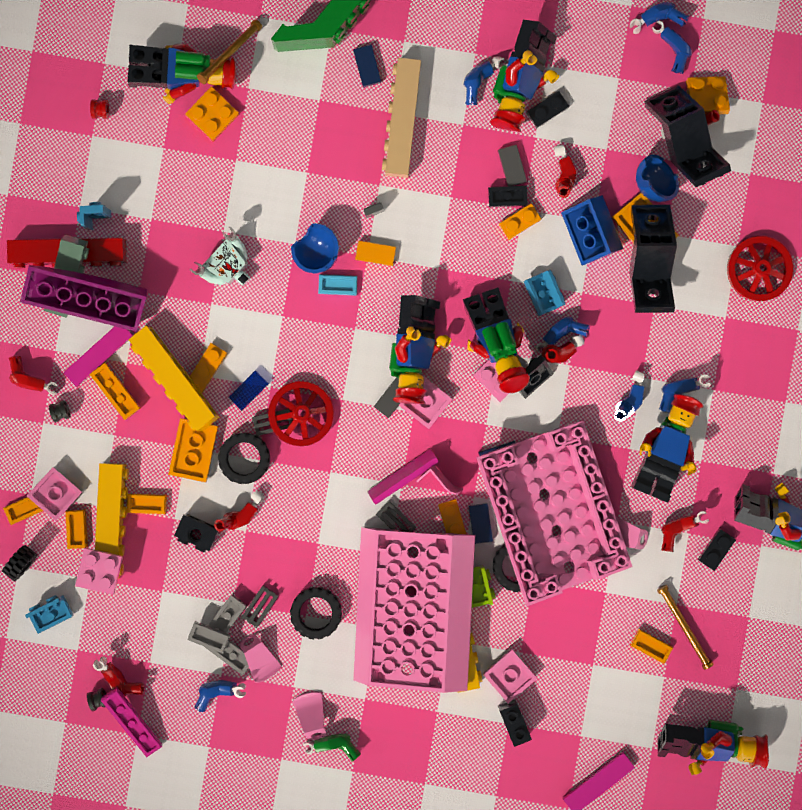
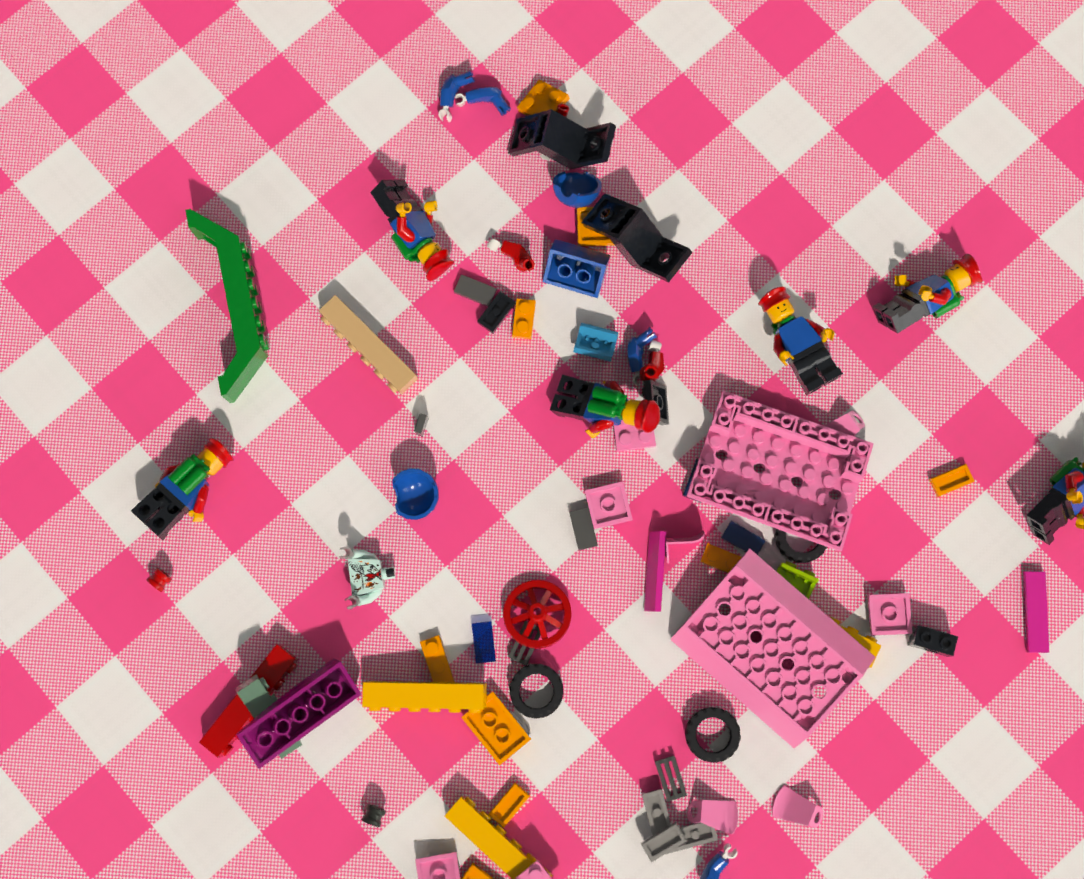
camera: 45 degrees left, 10 degrees down
red arm [9,356,58,395] -> none
dark pink tile [64,326,134,387] -> none
dark azure bracket [77,202,111,230] -> none
light orange plate [89,363,141,420] -> none
black brick [174,513,219,552] -> none
light orange plate [185,87,240,142] -> none
pearl gold bar [197,20,262,84] -> none
red arm [214,491,264,532] -> none
green arm [303,733,361,762] -> none
medium azure tile [318,274,357,296] -> none
dark blue tile [353,45,381,88] -> none
light orange tile [355,241,396,267] -> none
dark grey tile [376,501,416,532] -> none
piece [389,295,452,404] -> none
blue arm [463,56,506,105] -> none
black plate [527,91,569,129] -> none
blue arm [614,370,645,422] -> none
pearl gold bar [657,585,714,670] -> none
blue arm [659,374,711,413] -> none
red arm [661,511,709,552] -> none
black plate [697,529,736,571] -> none
red wheel [727,236,793,302] -> none

